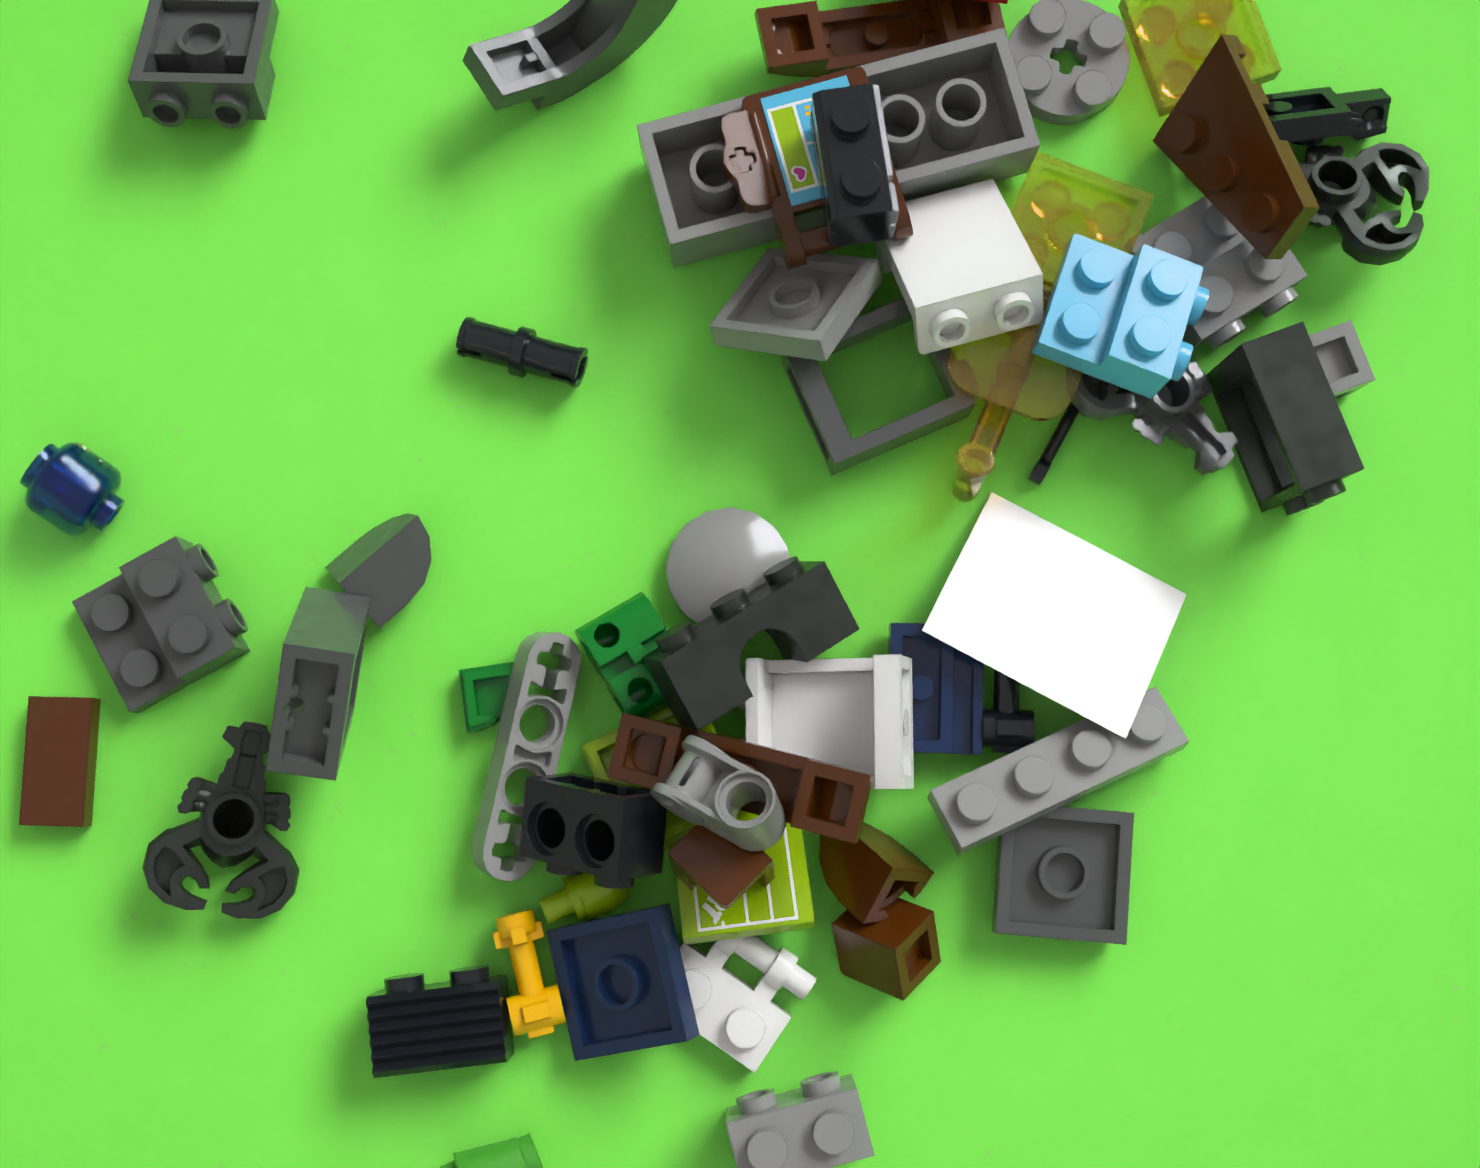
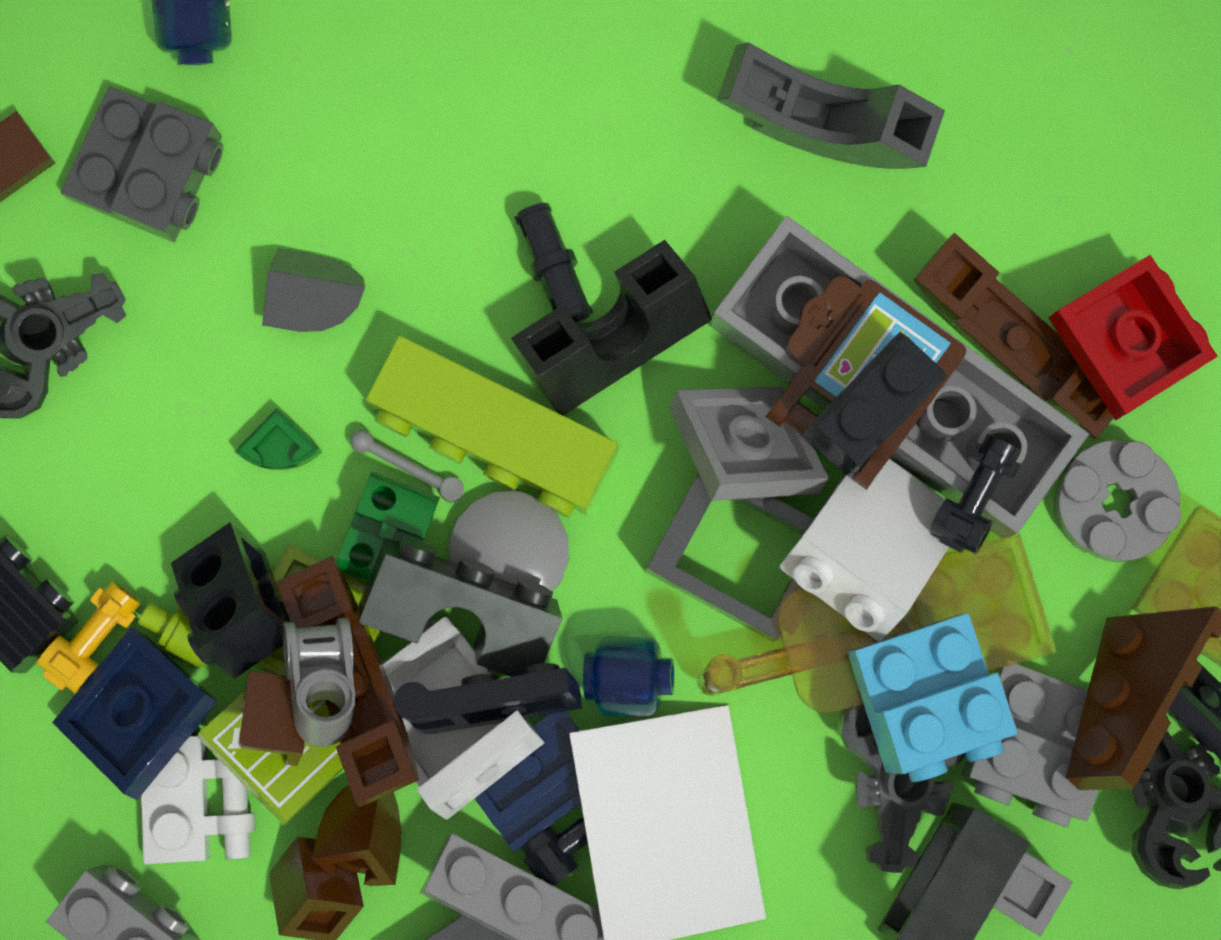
camera: 50 degrees right, 0 degrees up
dark grey window [266,587,371,781] -> none
beam [471,632,581,881] -> none
black hinge [1028,402,1079,485] -> none
none -> light grey hinge [350,429,464,503]
none -> lime brick [366,335,619,518]
none -> black plate [393,663,582,734]
none -> pearl dark grey arch [511,240,712,416]
none -> clear blue head [583,637,675,716]
none -> black bar [930,433,1022,554]

